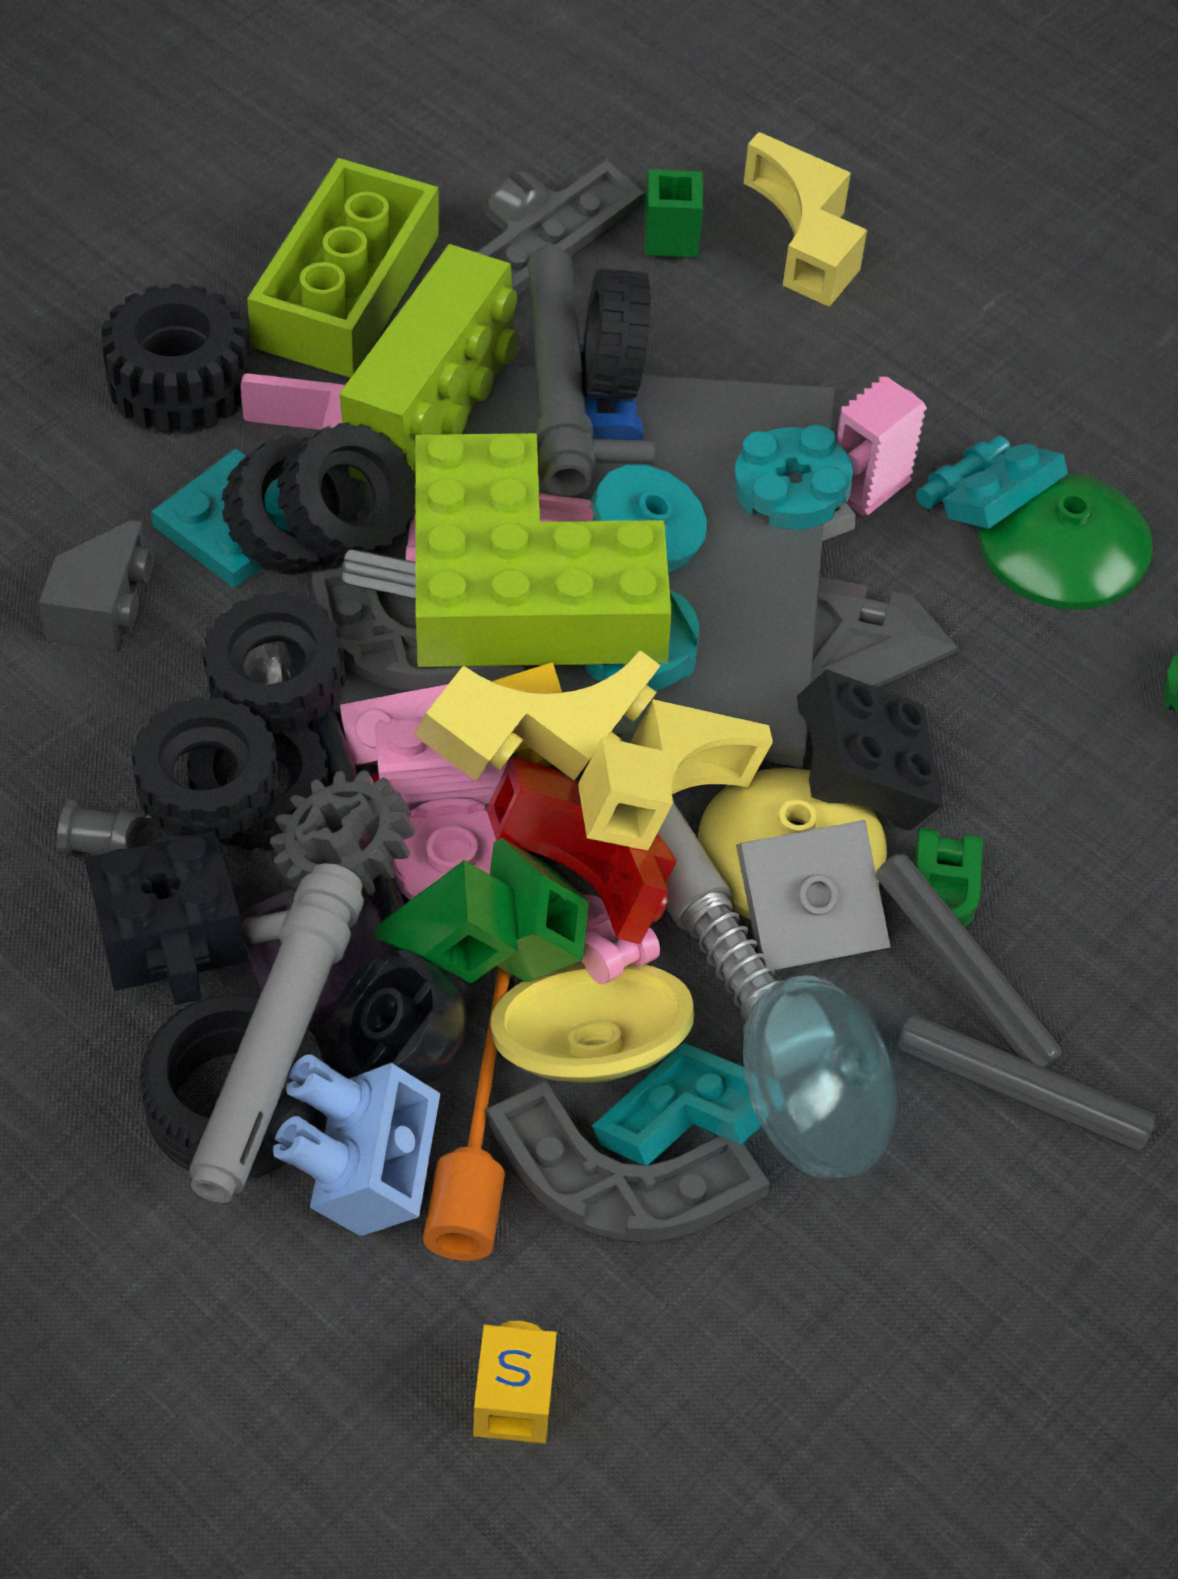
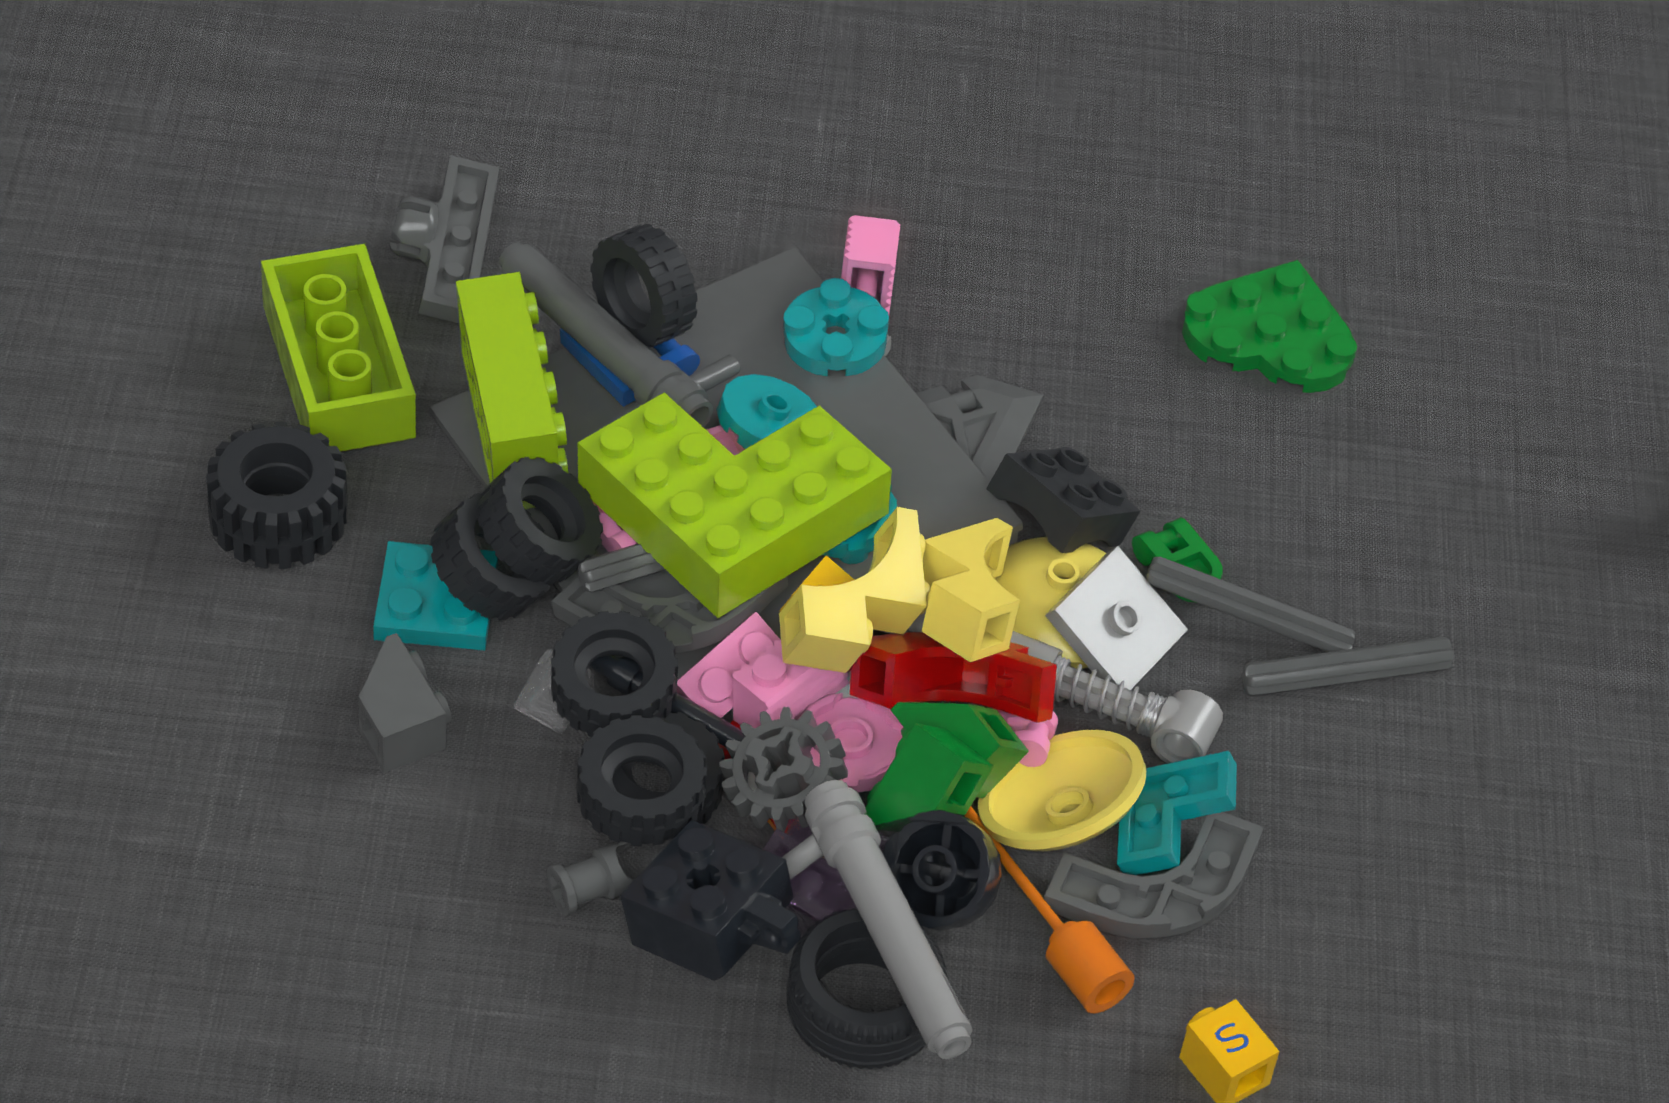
camera: 40 degrees left, 5 degrees down
bright pink bracket [240,373,345,430] -> none
light blue brick [273,1054,440,1237] -> none
green slope [644,169,703,257] -> none
clear light blue dish [743,975,897,1180] -> none
light yellow arch [744,132,867,307] -> none
teal plate [916,435,1068,529] -> none
green dish [978,472,1153,610] -> none

